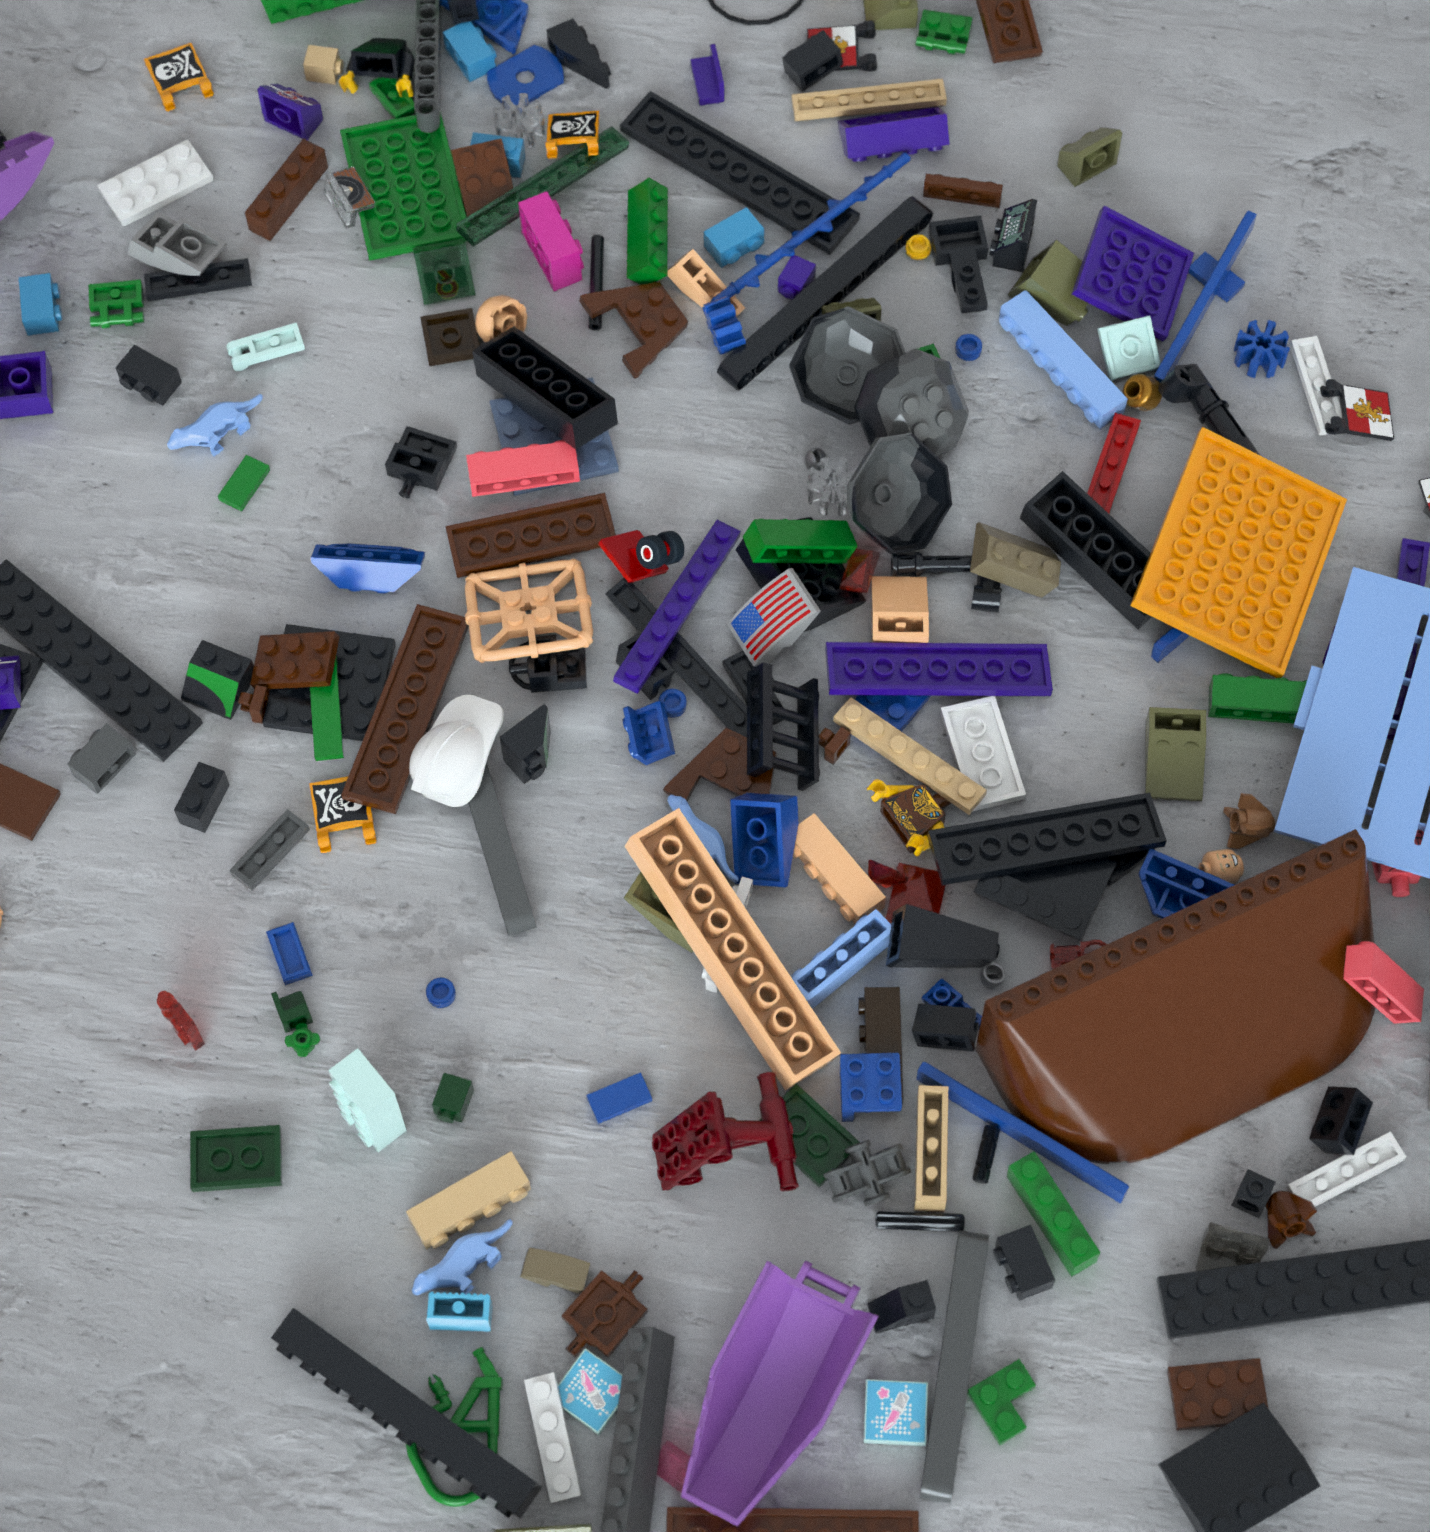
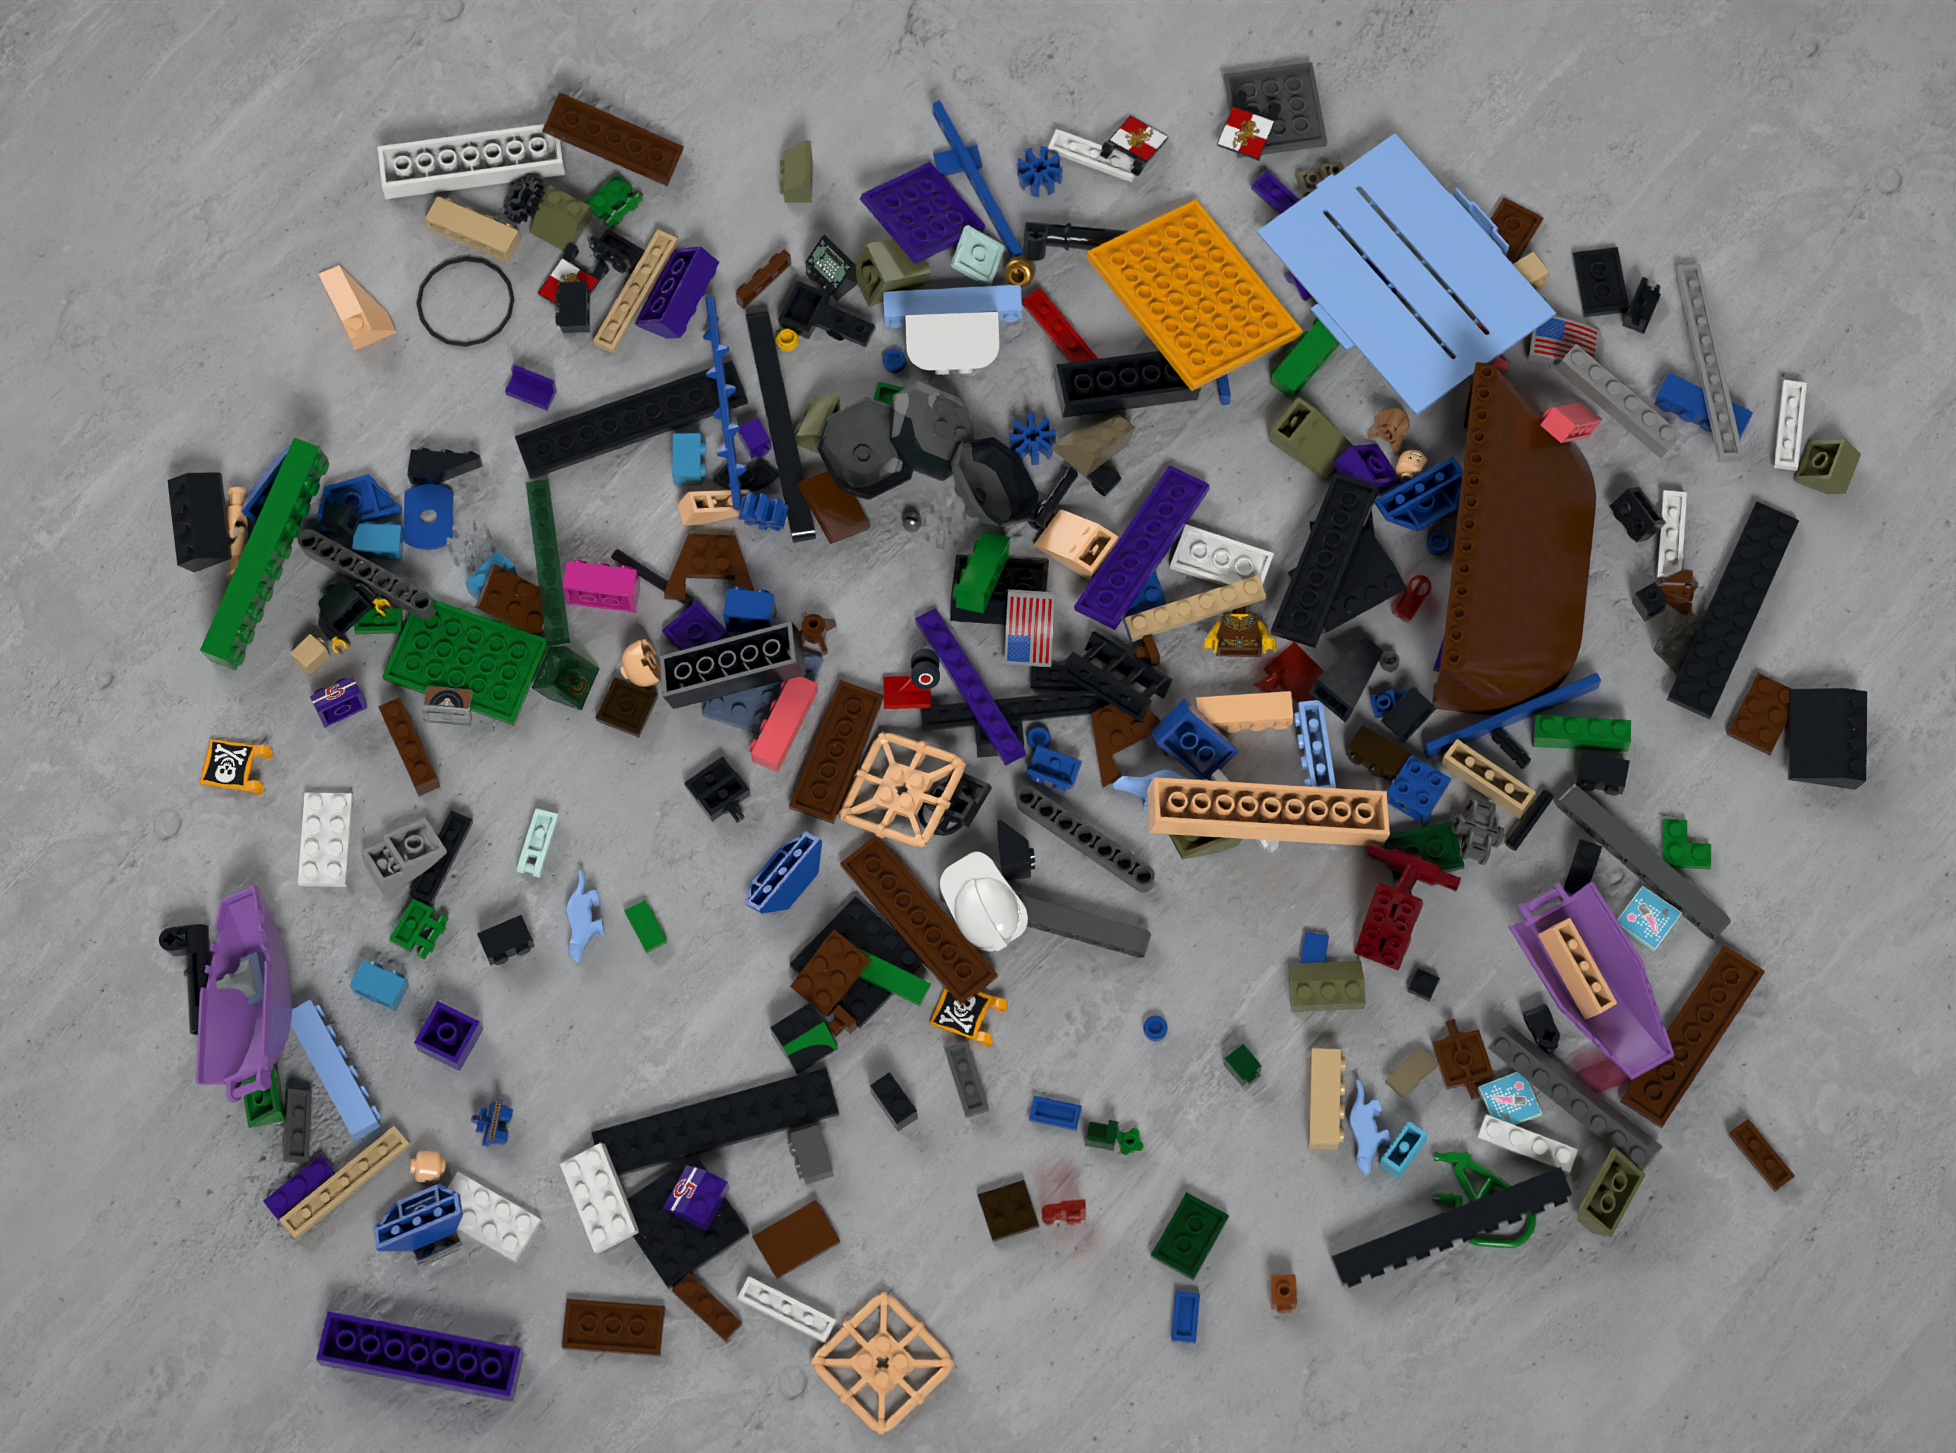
camera: 55 degrees left, 5 degrees up
light aqua brick [328,1048,407,1152] -> none
flag [545,111,600,159] -> none
green brick [627,178,668,285] -> none
clear red slope [840,548,880,593] -> none
none -> black bracket [587,228,645,275]
none -> dark purple tile [662,600,729,650]
none -> black tile [713,460,779,491]
none -> blue brick [723,587,777,633]
none -> reddish brown tile [797,471,871,544]
none -> reddish brown brick [800,611,837,655]
none -> white brick [905,312,999,375]
none -> dark brown plate [977,1180,1039,1242]
none -> blue gear [1009,413,1056,465]
none -> dark grey beam [1016,786,1155,892]
none -> blue tile [1171,1291,1200,1344]
none -> dark orange brick [1270,1274,1297,1313]
none -> olive slope [1289,961,1366,1012]
none -> dark purple slope [1333,444,1401,495]
none -> black plate [1408,968,1440,1002]
none -> black piece [1522,1003,1560,1053]
none -> light nougat brick [1538,918,1617,1020]

